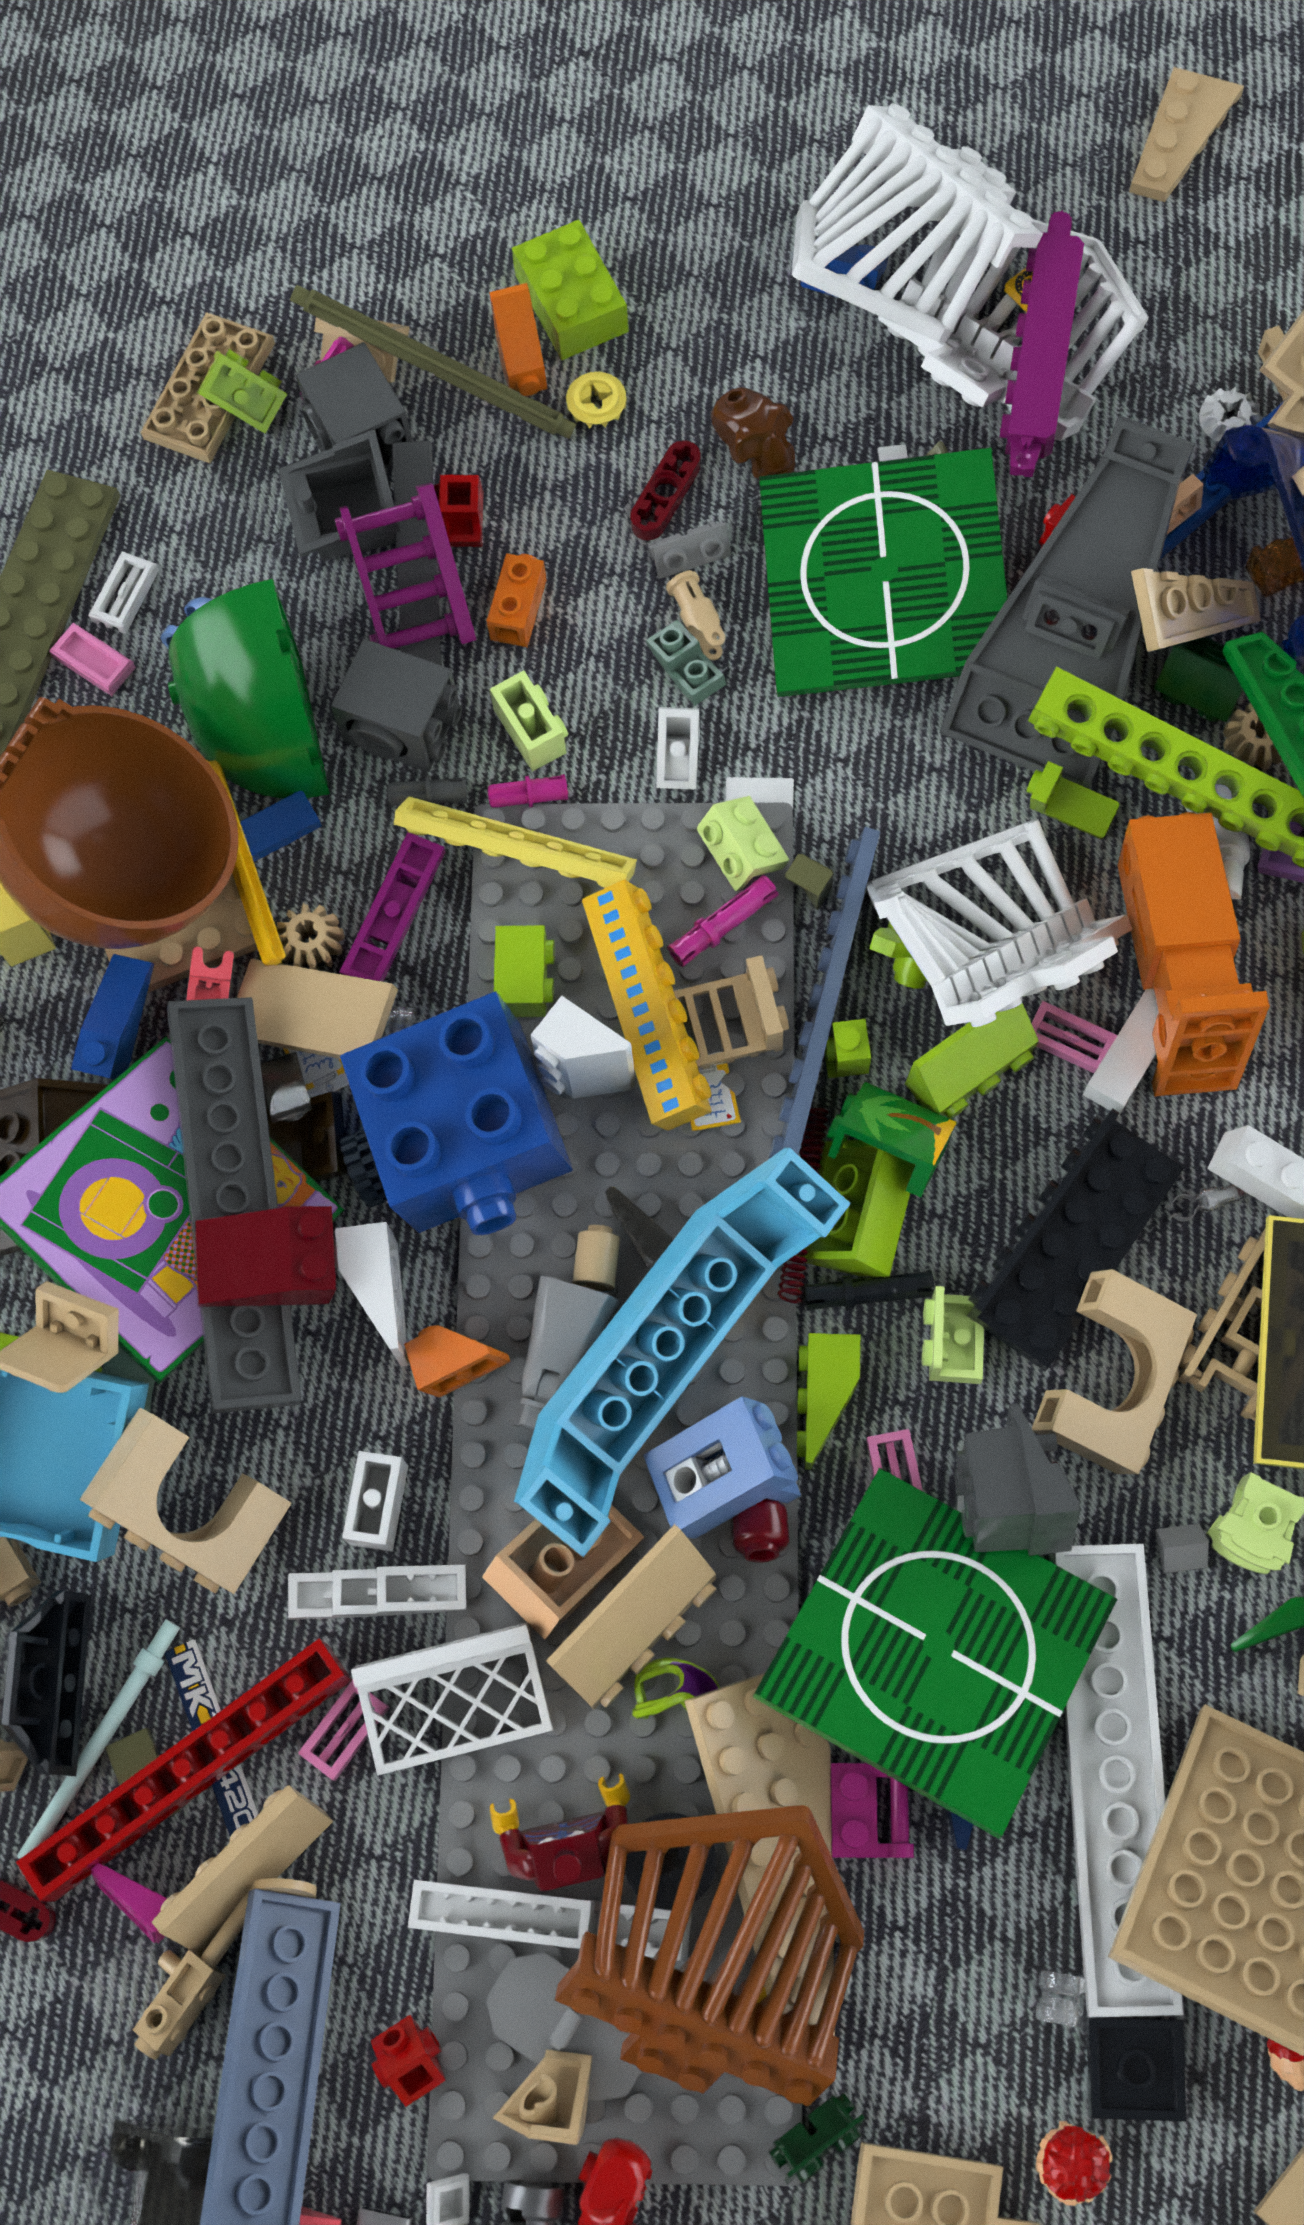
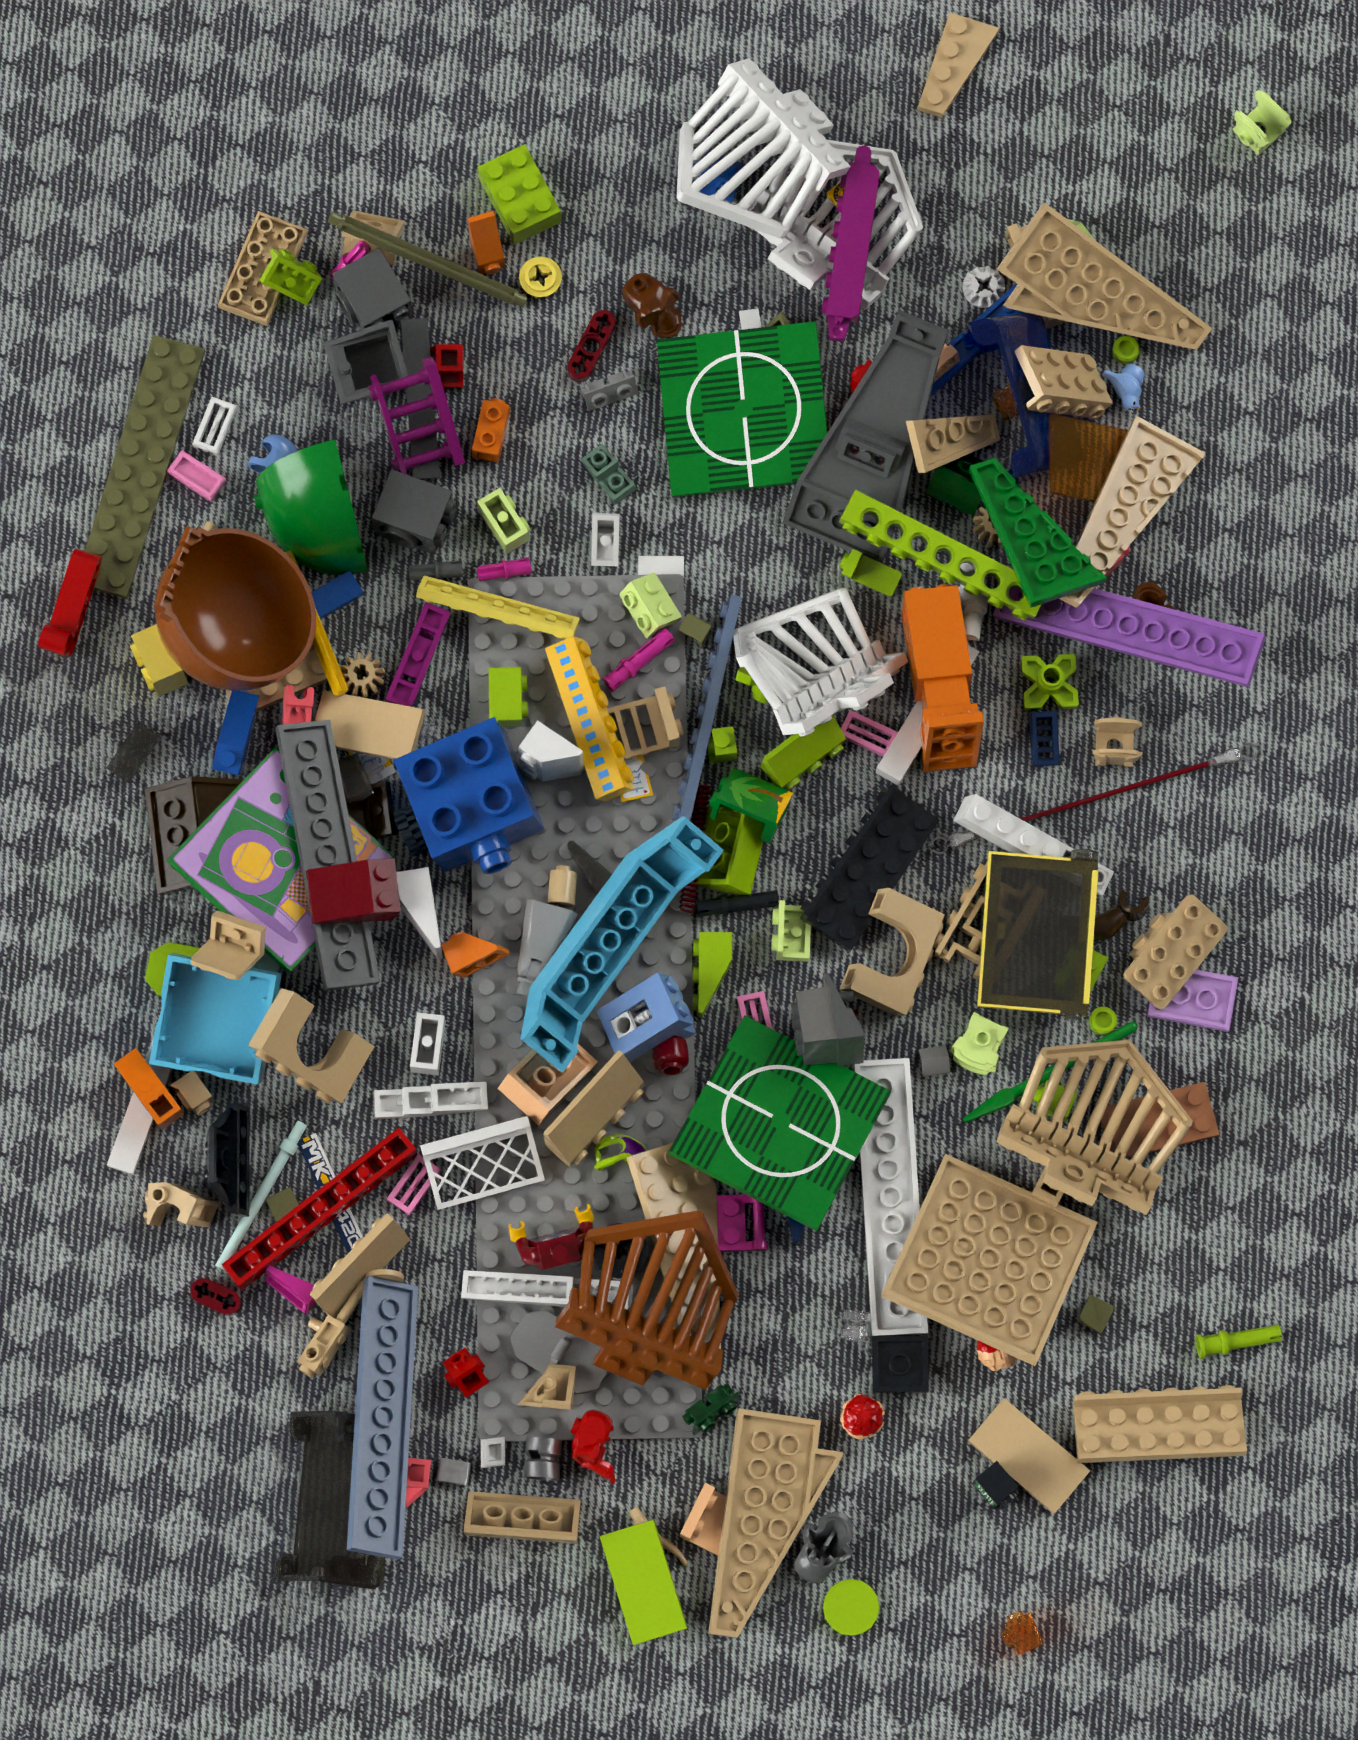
camera: 10 degrees left, 5 degrees up
tan piece [666,570,725,660] -> none

